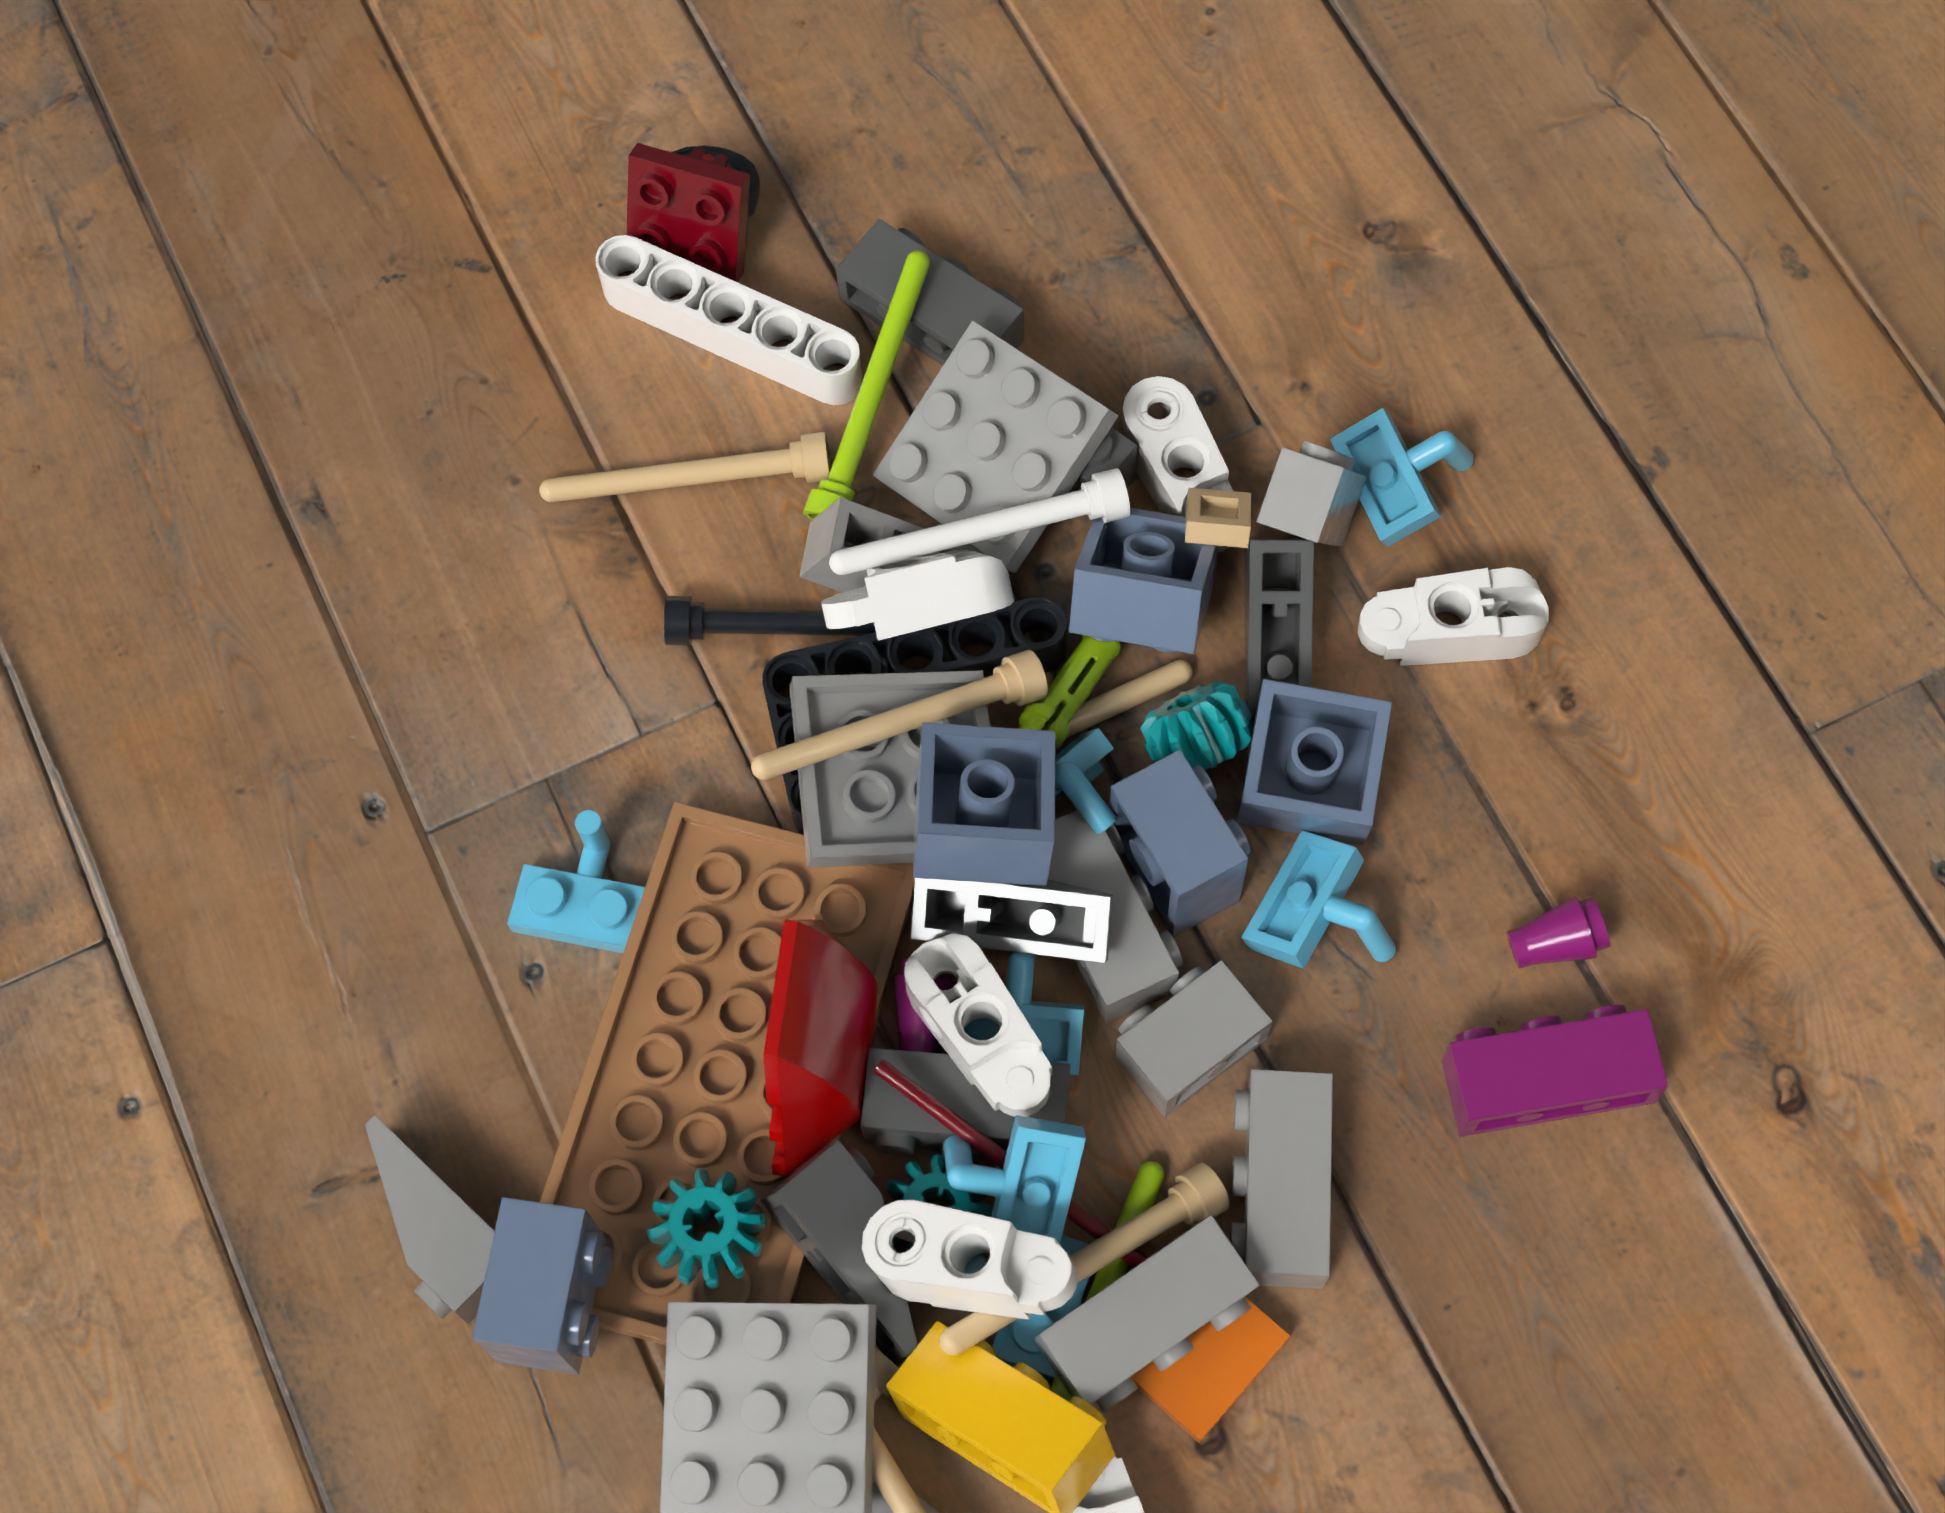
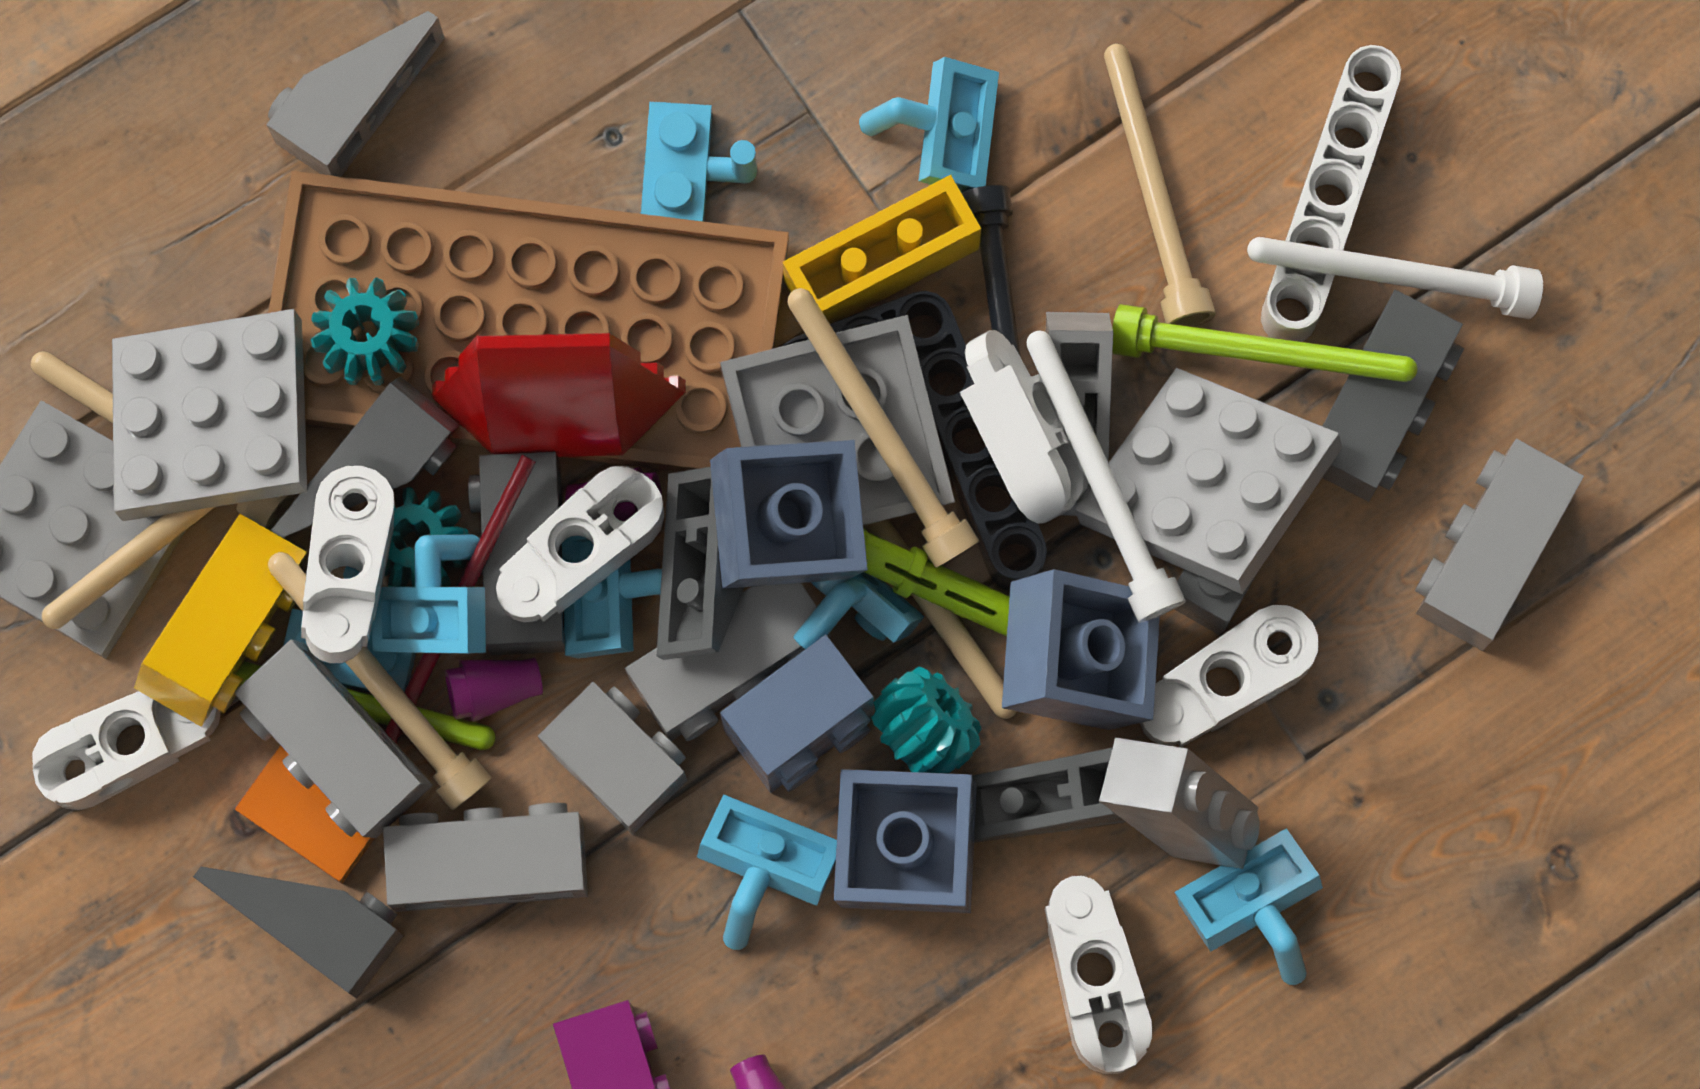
camera: 80 degrees right, 10 degrees up
sand blue brick [472,1197,613,1375] -> none
dark red plate [626,143,760,283] -> none
tan tile [1185,487,1251,548] -> none
none -> dark grey slope [193,866,404,999]
none -> magenta cone [445,657,543,723]
none -> yellow brick [782,175,981,324]
none -> medium azure plate [859,57,999,193]
none -> white piece [1247,237,1543,319]
none -> light grey brick [1415,438,1584,651]

